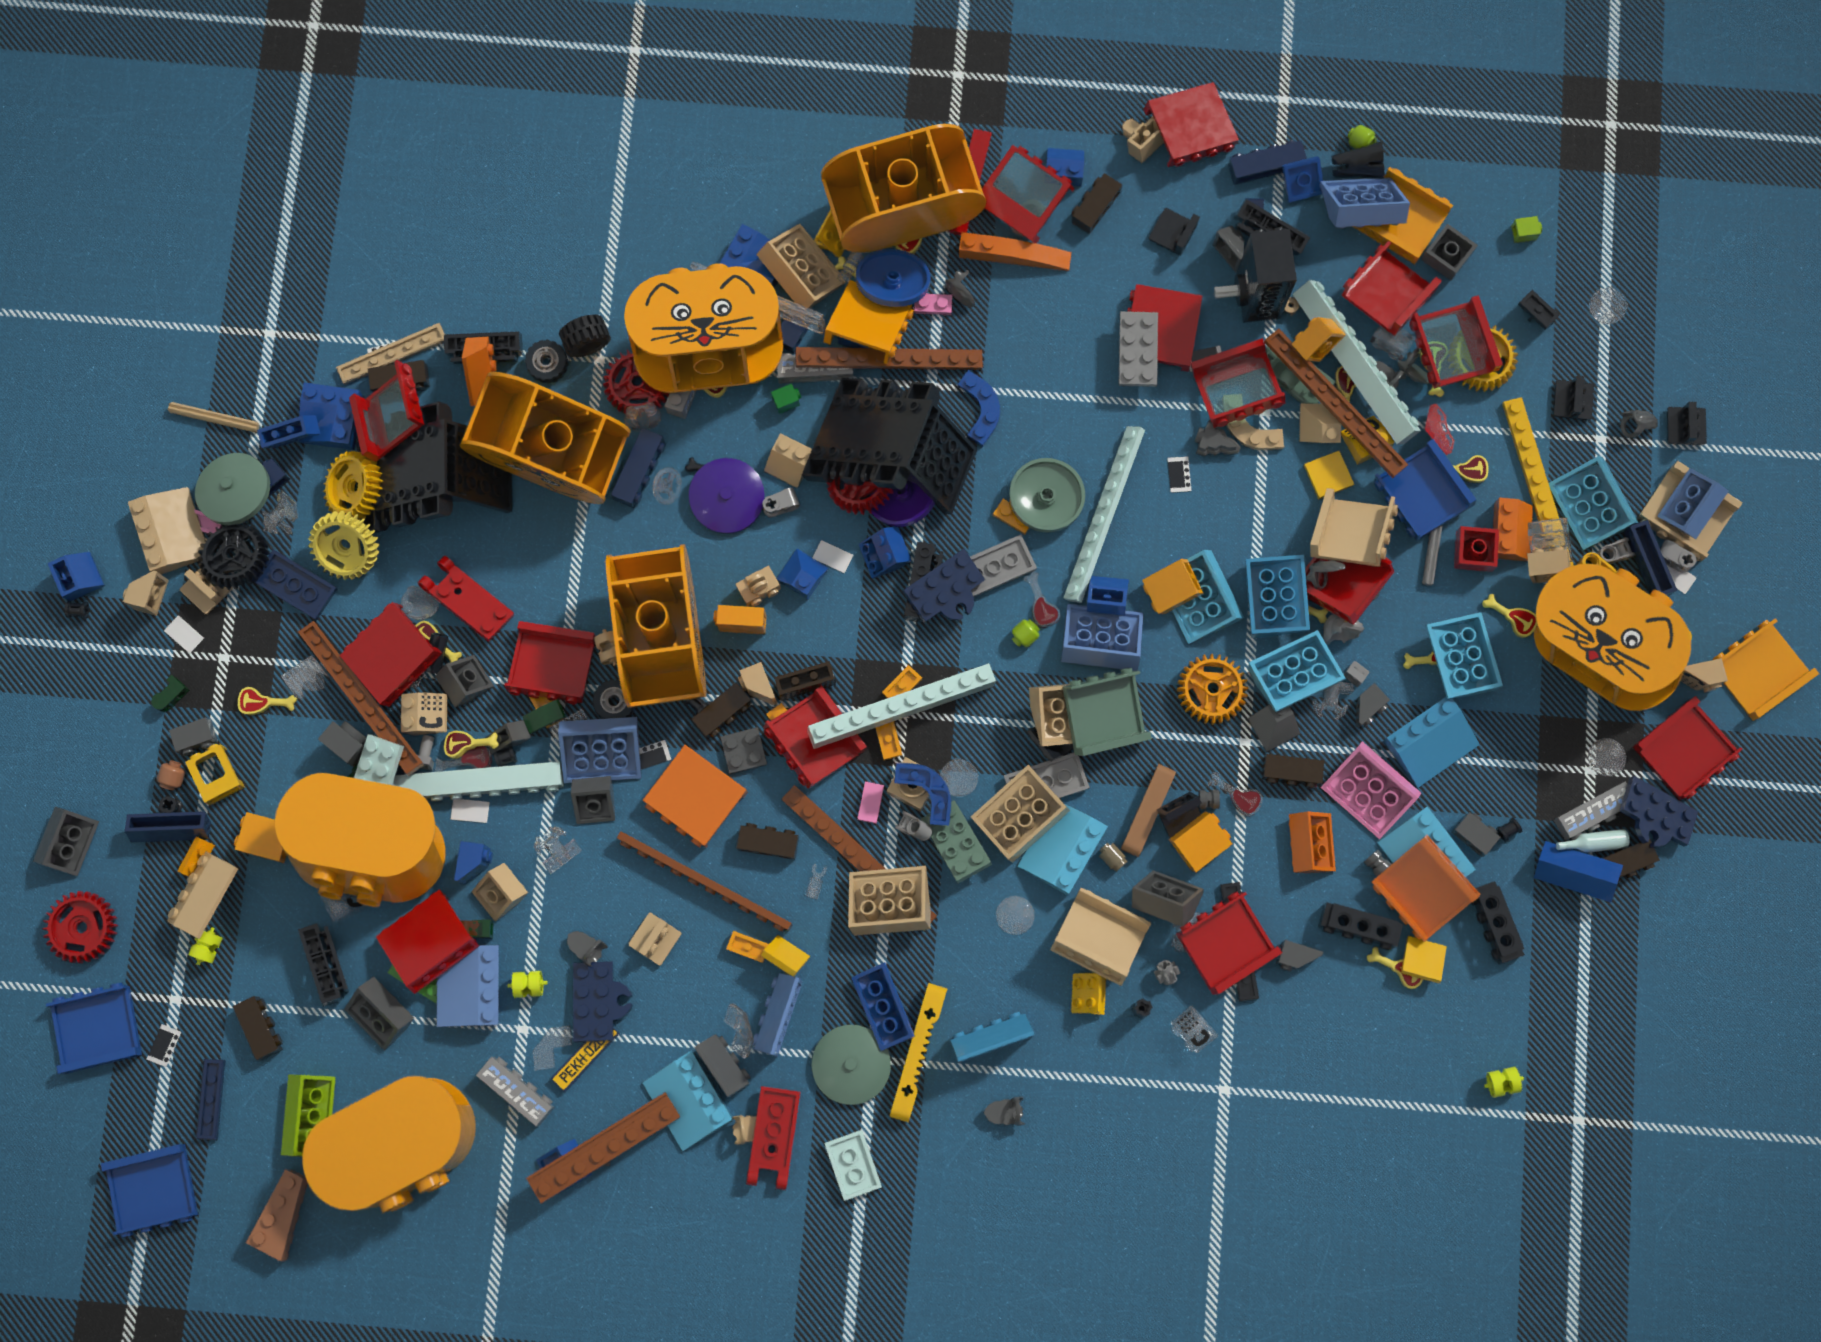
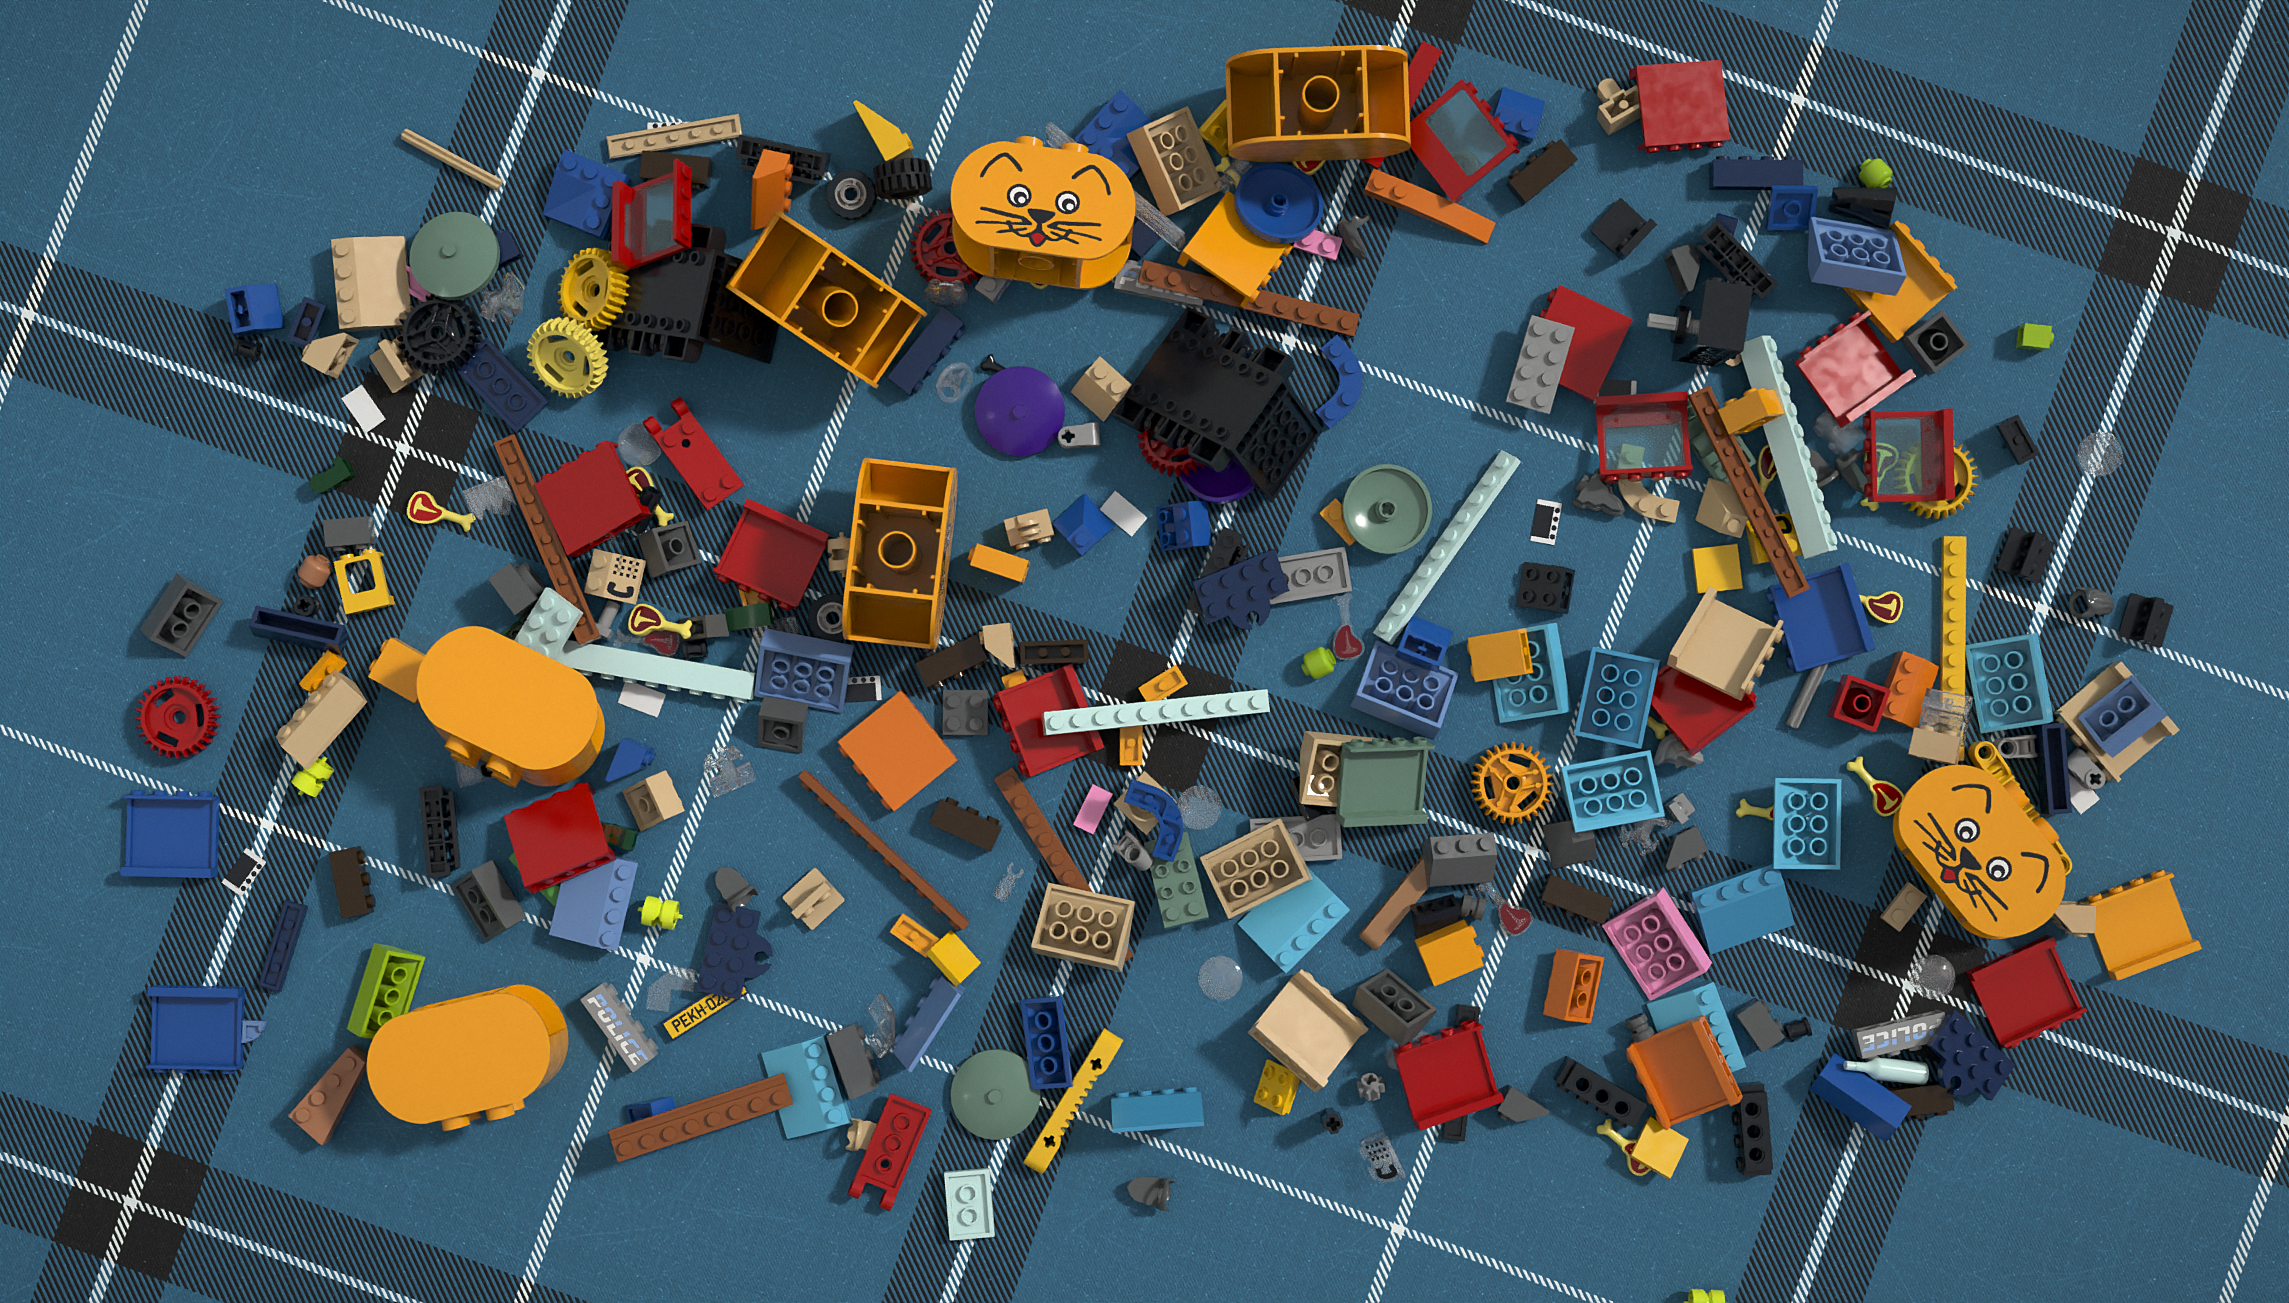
camera: 15 degrees right, 10 degrees up
blue brick [257,415,320,448] -> none
green brick [771,383,801,414] -> none
dark tan brick [1099,843,1128,872] -> none
dark grey piece [1306,560,1345,590] -> none
clear tile [1425,403,1455,455] -> none
none -> medium blue tile [241,1020,267,1043]
none -> dark blue brick [288,297,328,346]
none -> yellow slope [853,100,914,161]
none -> dark grey slope [1422,833,1497,887]
none -> black bracket [1517,562,1575,614]
none -> tan plate [1880,882,1927,932]

